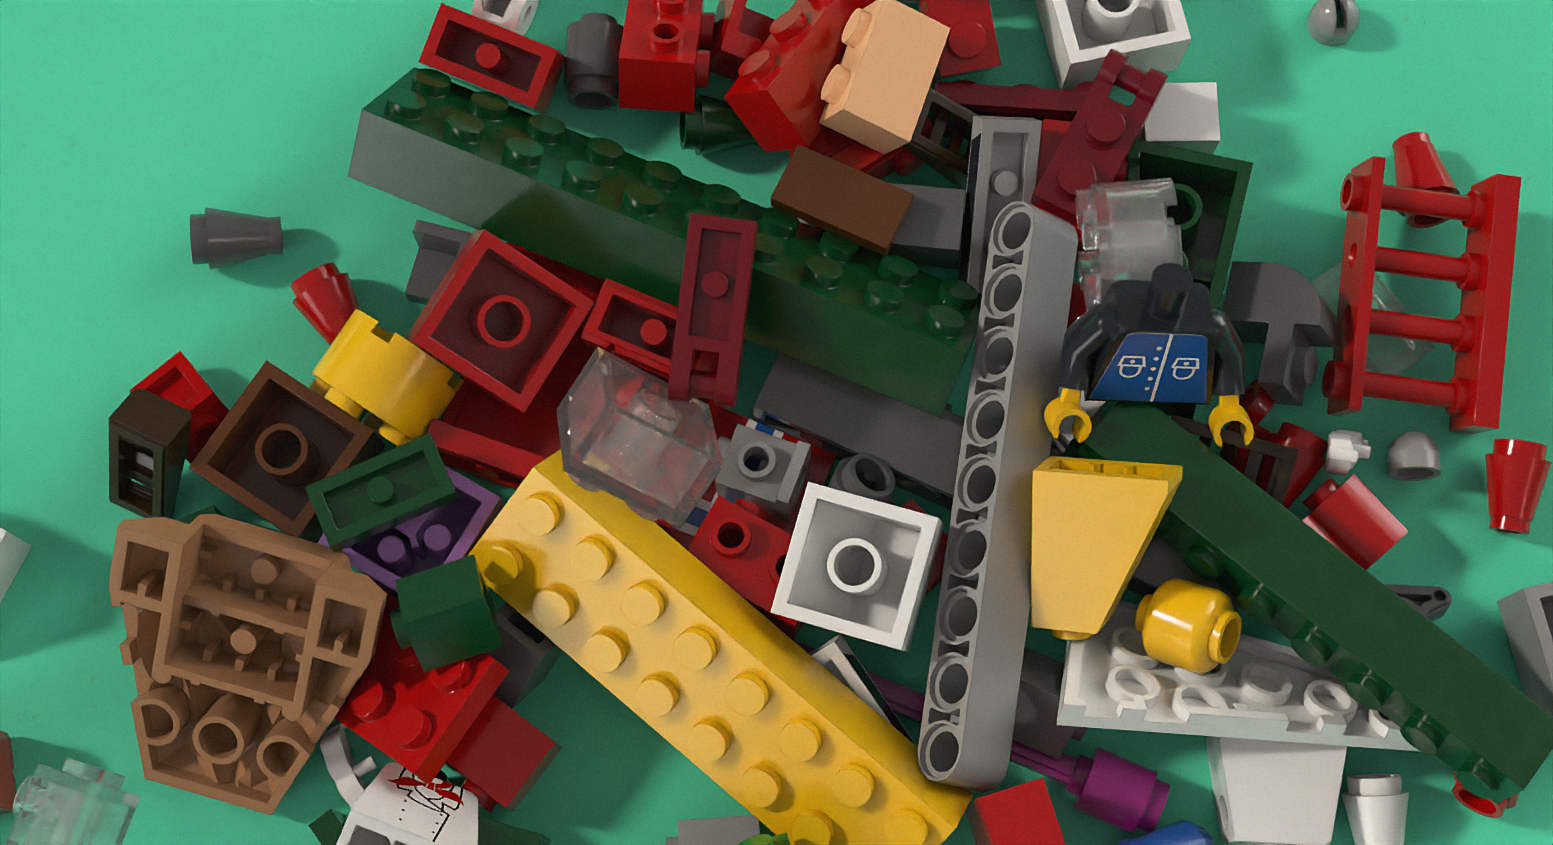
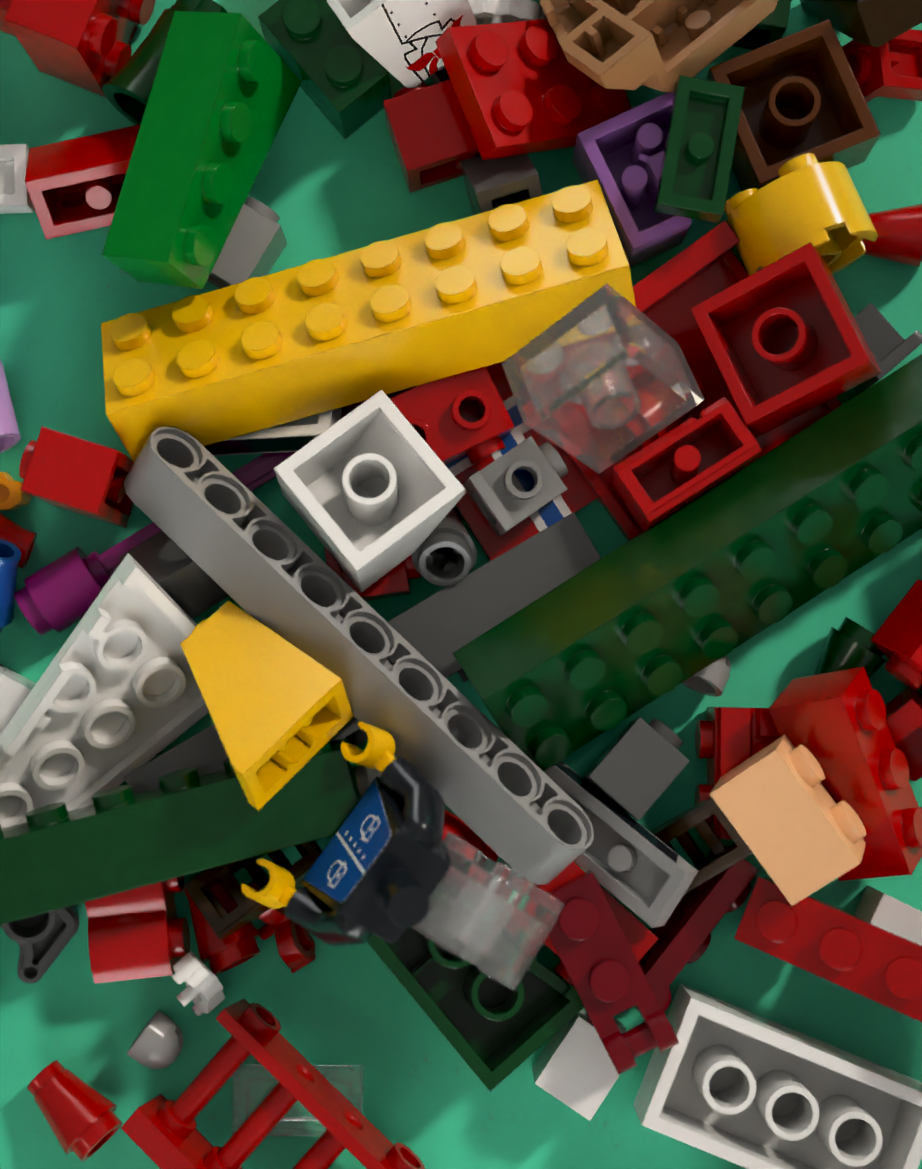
camera: 130 degrees right, 10 degrees up
dark green brick [390,554,503,673] -> none
dark red plate [668,213,759,409] -> none
reddish brown tile [770,144,914,257] -> none
yellow head [1135,578,1242,674] -> none
dark grey brick [1223,261,1339,406] -> none

